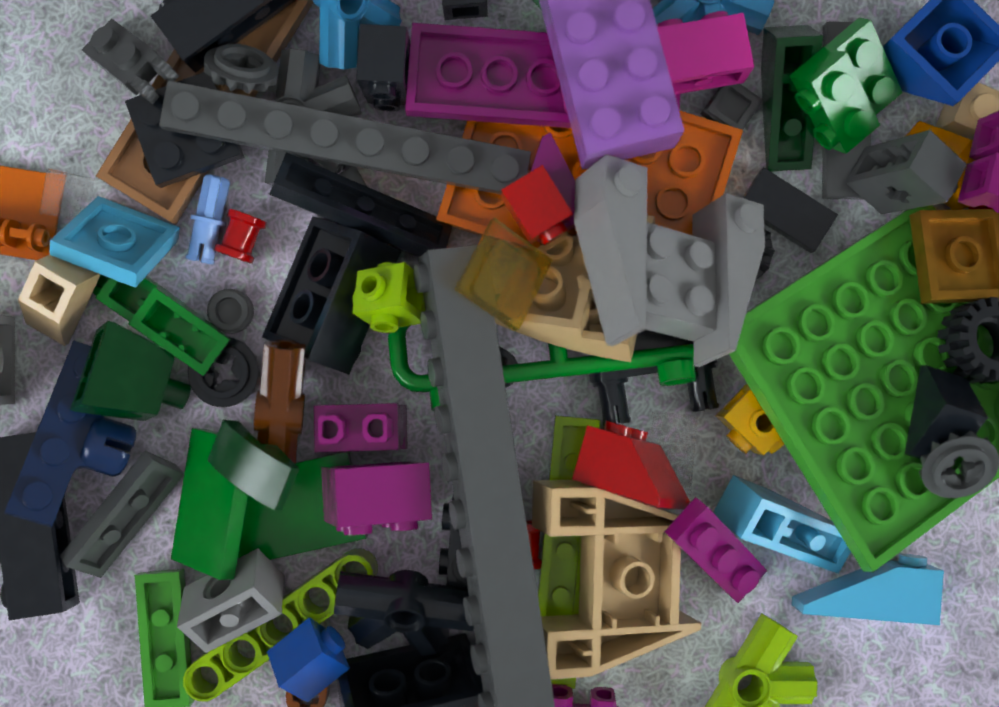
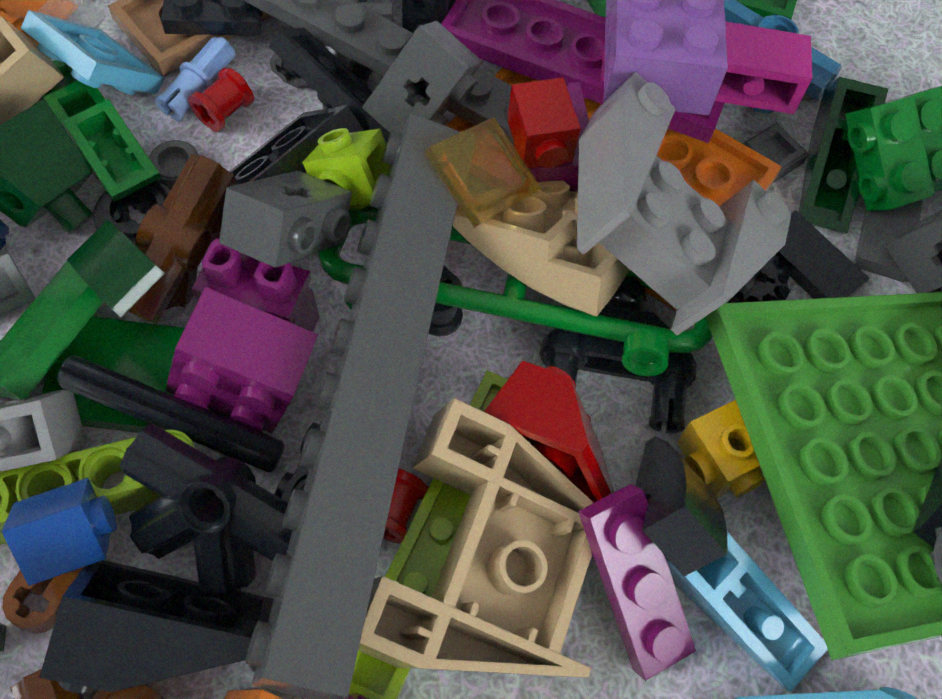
camera: 10 degrees right, 25 degrees down
none -> black axle [57,355,284,472]
none -> dark grey brick [219,171,352,268]
none -> dark grey brick [362,21,483,133]
none -> black slope [635,436,727,577]

